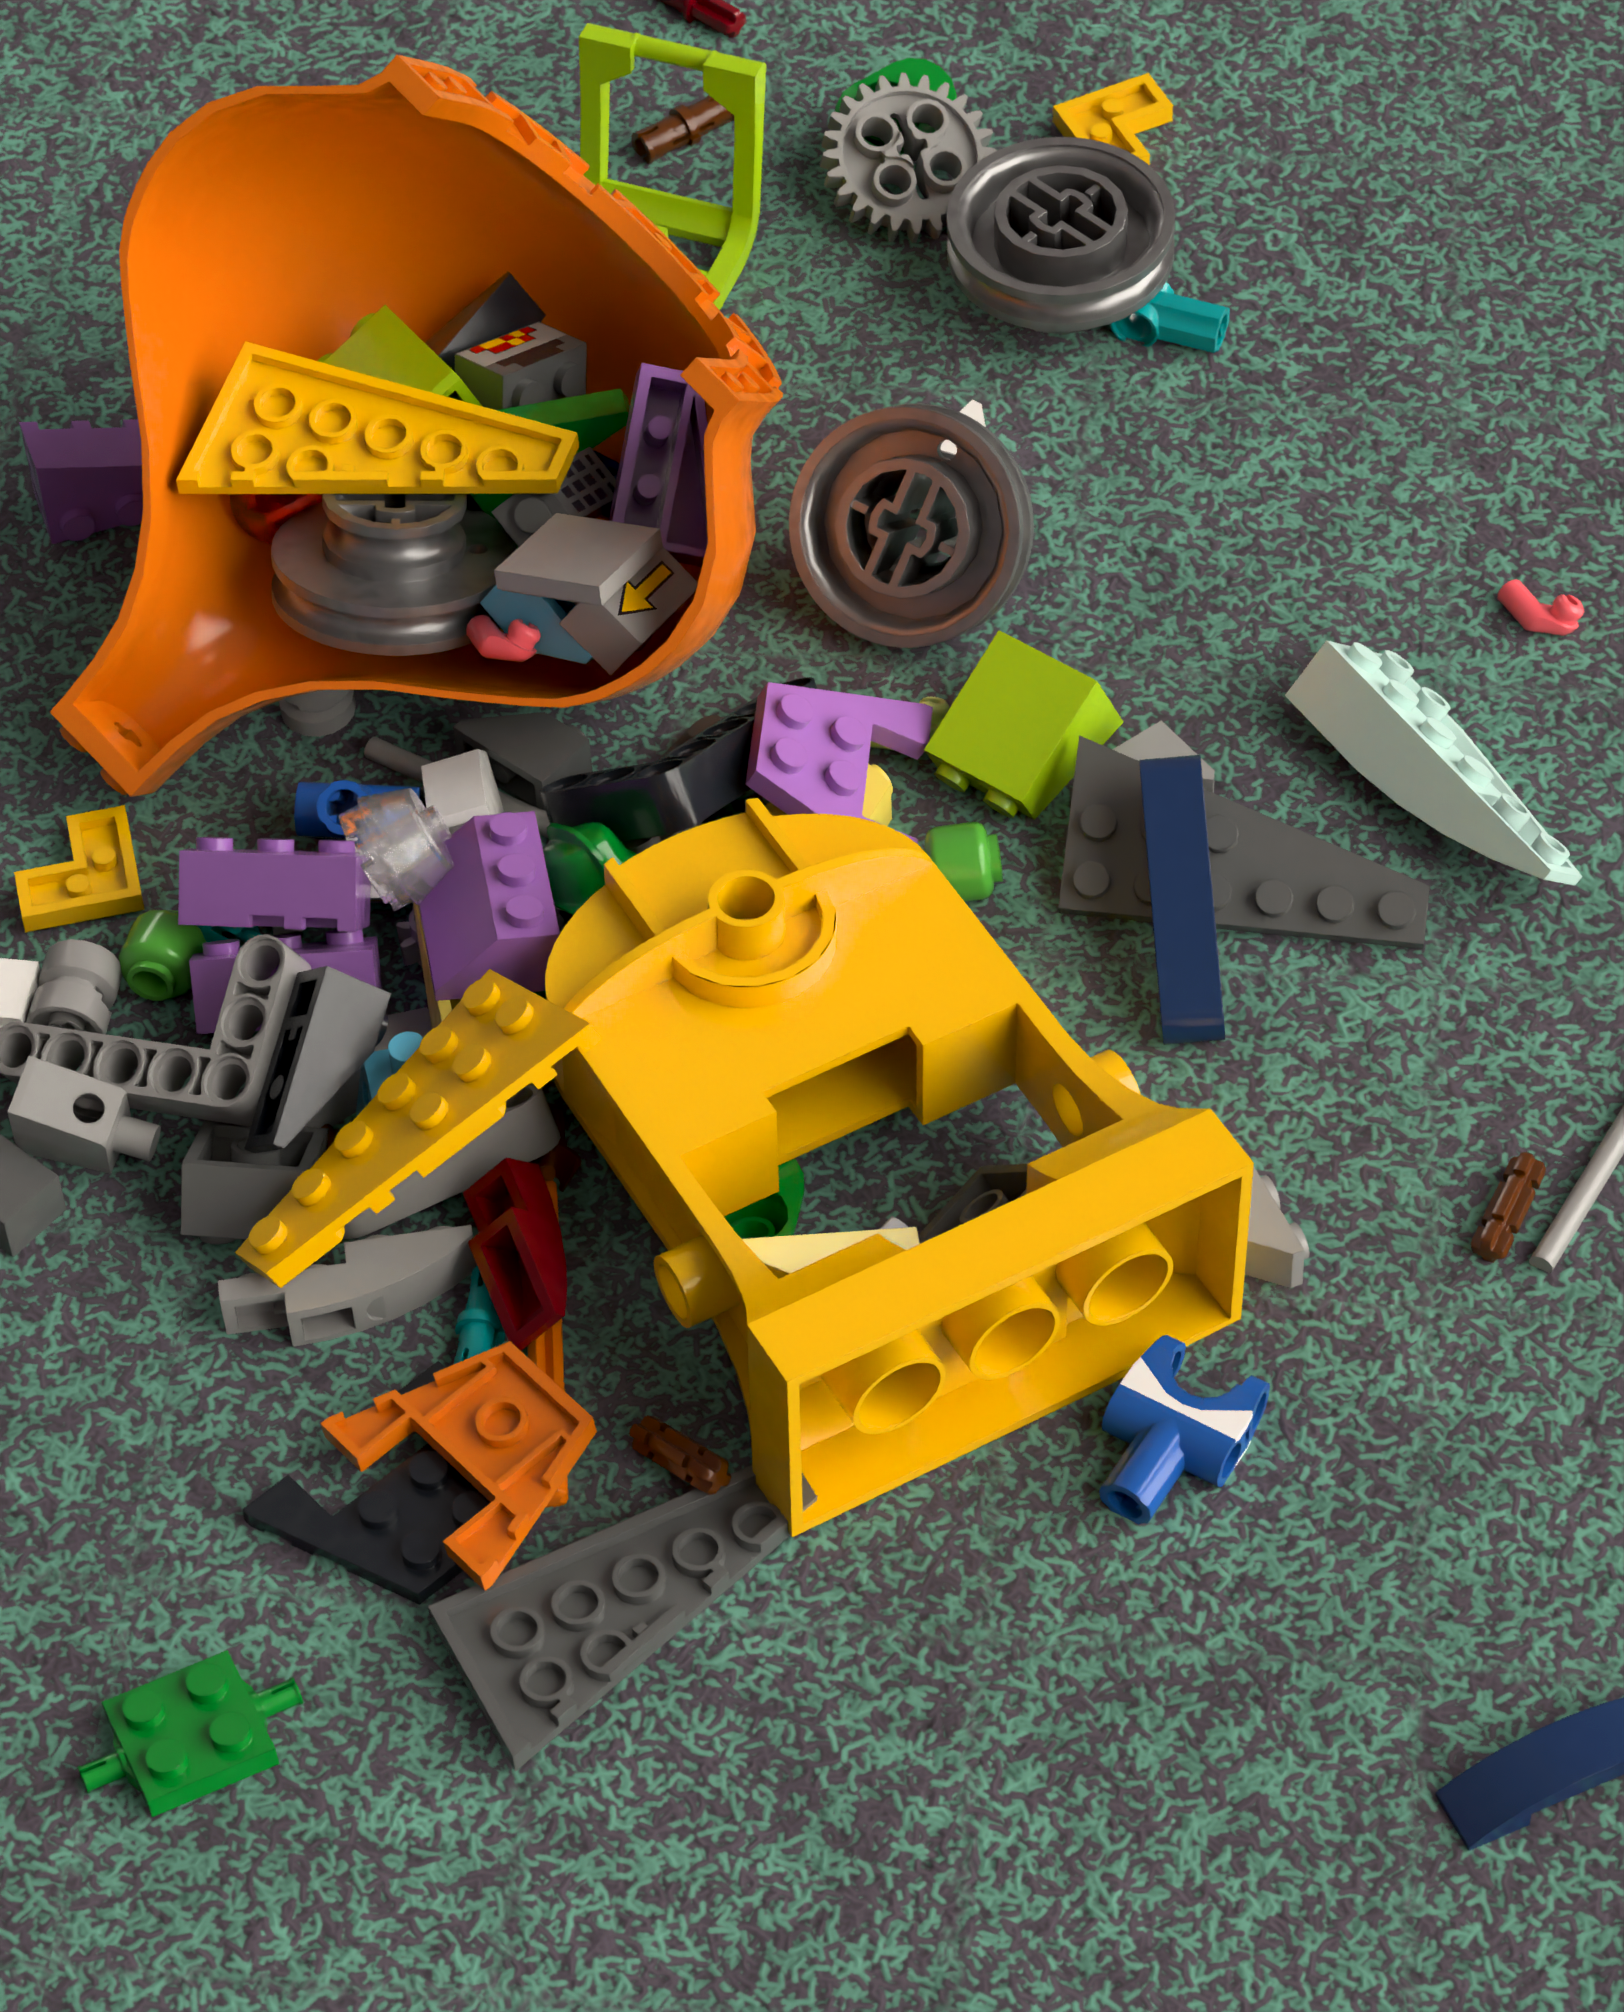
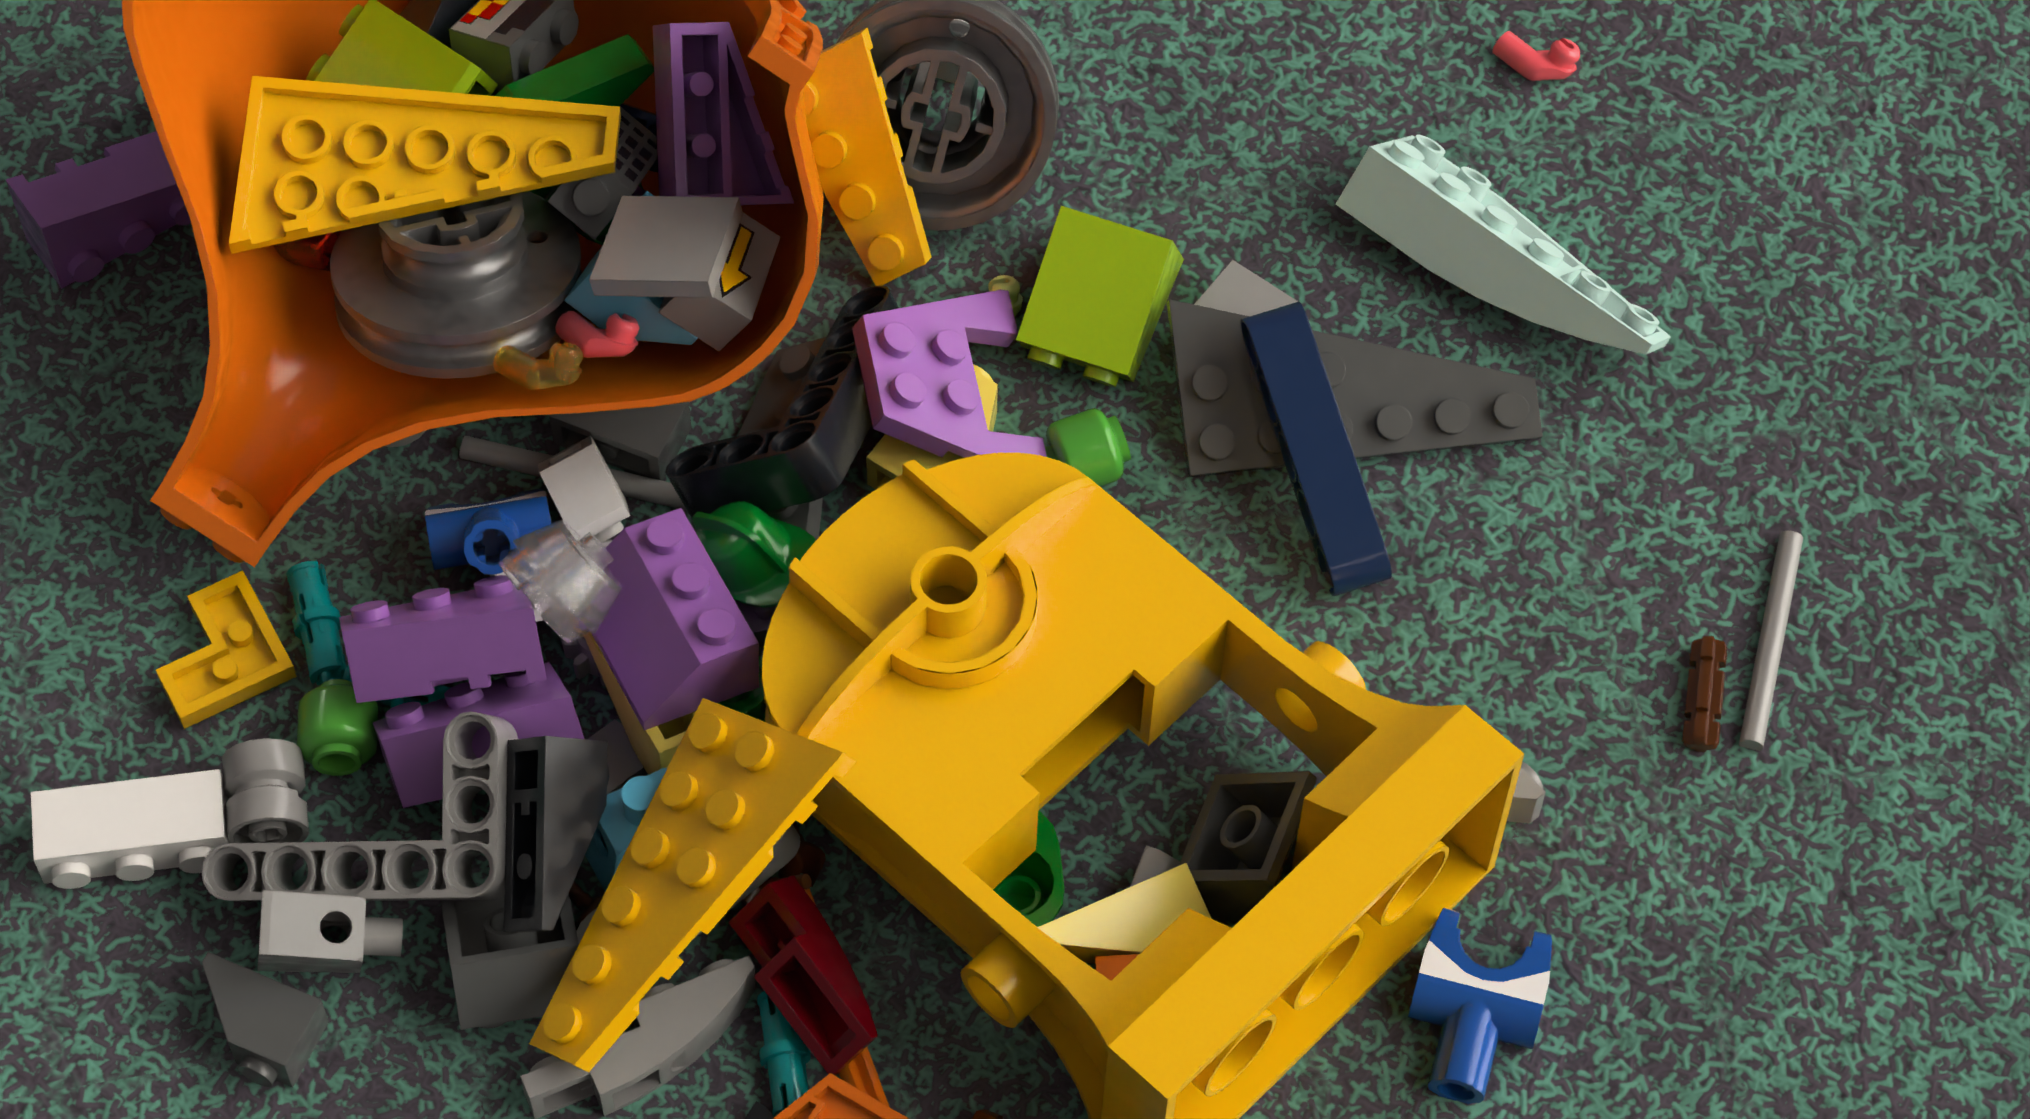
camera: 20 degrees left, 10 degrees up
none -> teal pin [286,561,347,685]
none -> clear yellow arm [493,342,583,390]
none -> yellow wing [802,27,932,286]

